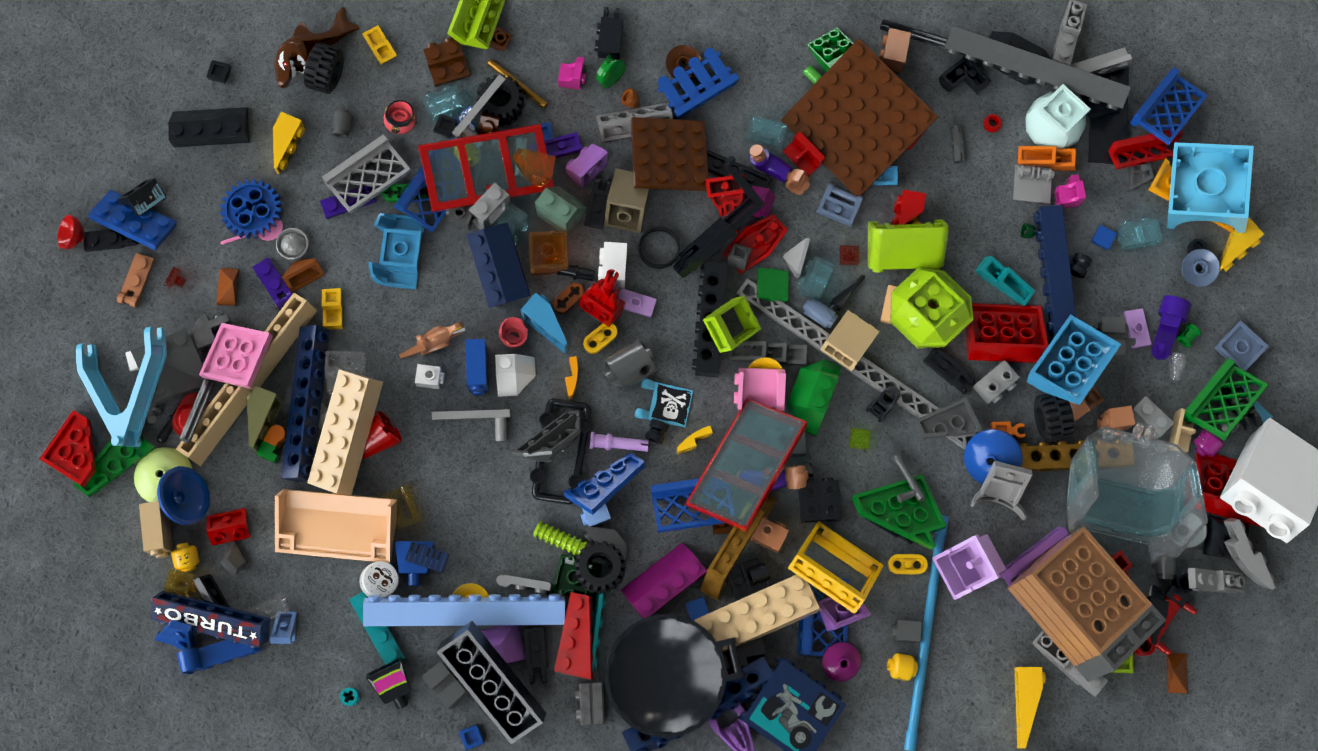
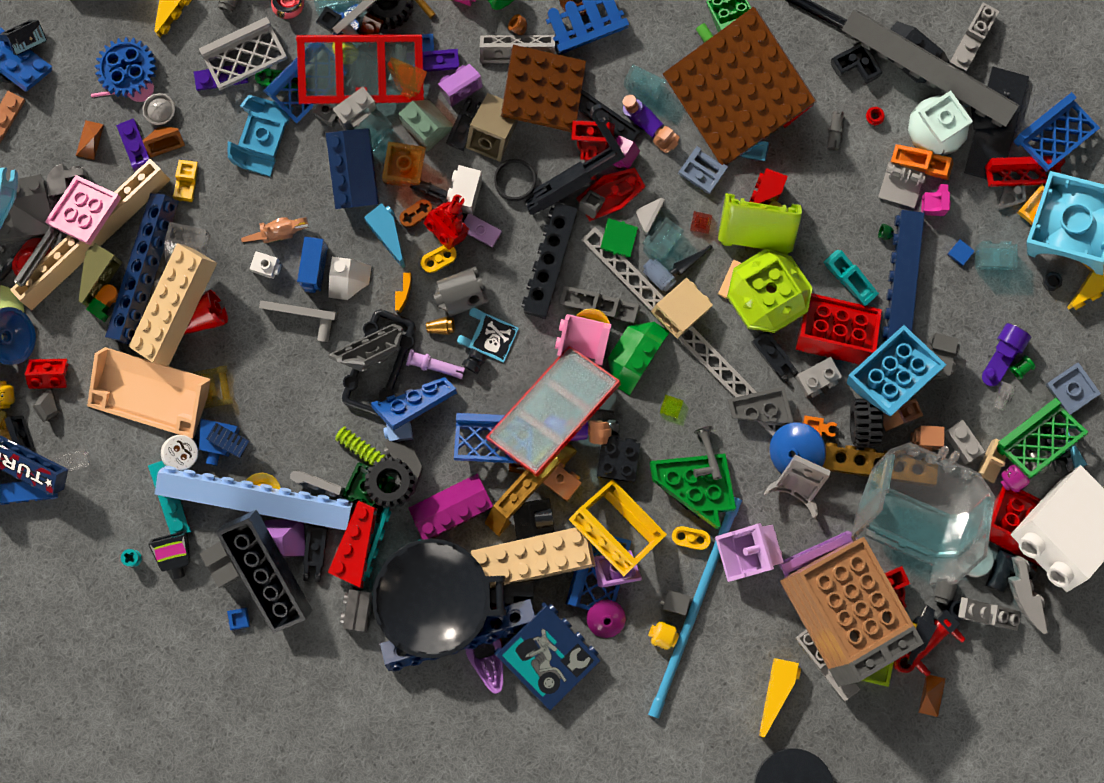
camera: 20 degrees right, 5 degrees up
clear red tile [164,267,186,288] -> none
medium blue slope [270,611,297,644] -> none
coral hair [499,317,528,348] -> none
yellow slope [677,426,713,454] -> none
blue tile [685,597,709,621] -> none
lime window [703,295,761,353] -> none
red panel [783,132,826,176] -> none
black piece [865,386,900,423] -> none
nougat brick [879,28,911,73] -> none
light grey fence [1070,47,1132,76] -> none
black wheel [1070,253,1092,279] -> none
lavender plate [1123,308,1152,349] -> none
sand blue dish [1182,249,1220,287] -> none
none -> pearl gold cone [426,316,455,335]

